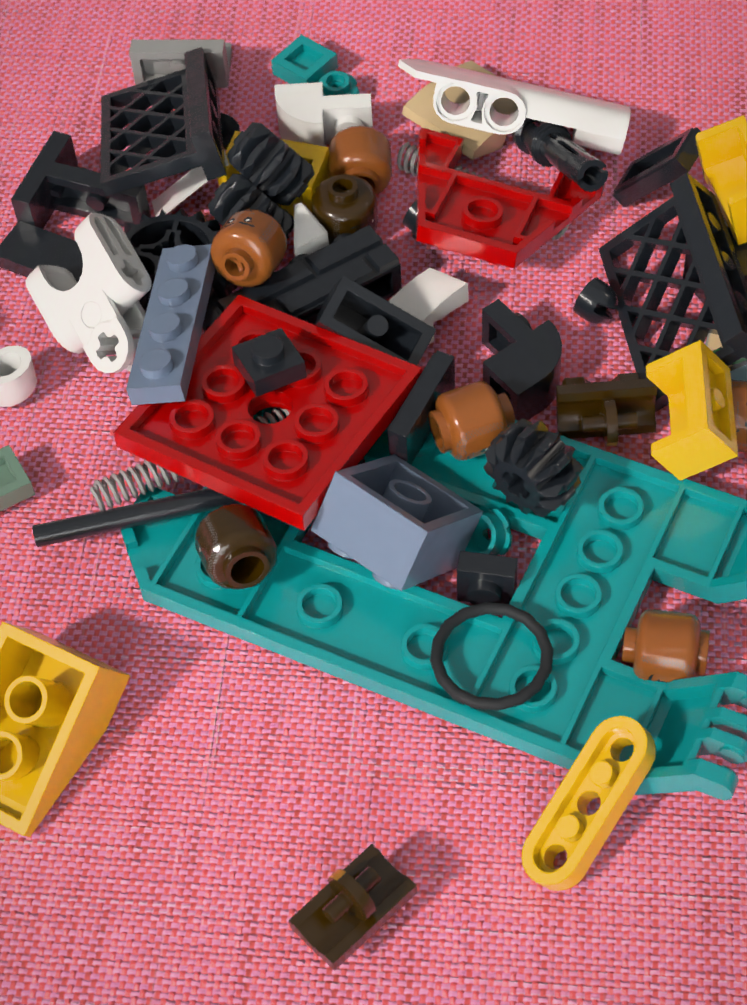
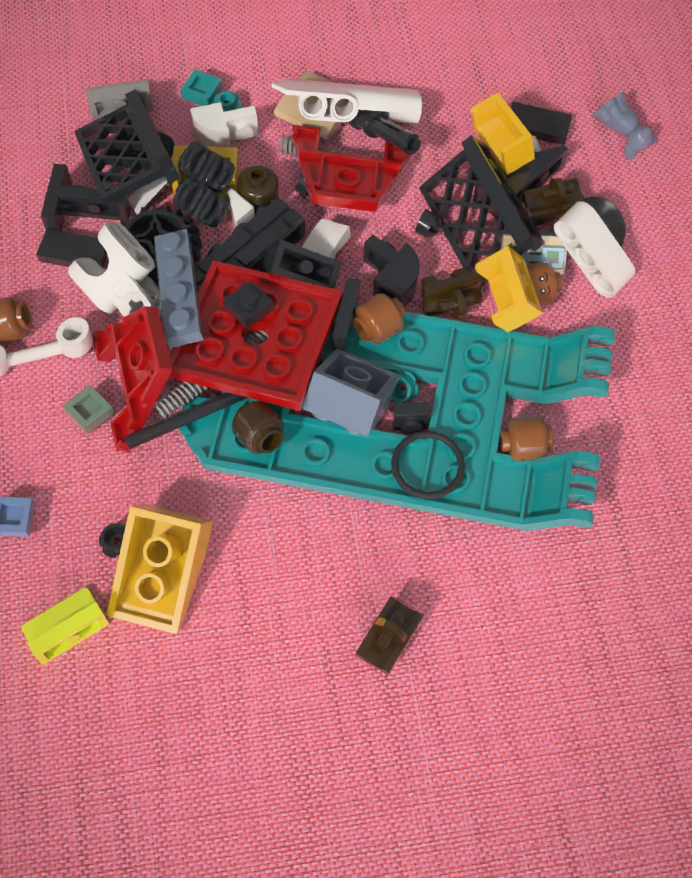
camera: 20 degrees left, 10 degrees up
dark orange head [210,209,287,288] -> none
dark orange head [328,126,392,195] -> none
black gear [484,418,583,518] -> none
yellow plate [521,716,656,891] -> none
black tile [613,127,701,207] -> none
none -> red wing [92,306,172,452]

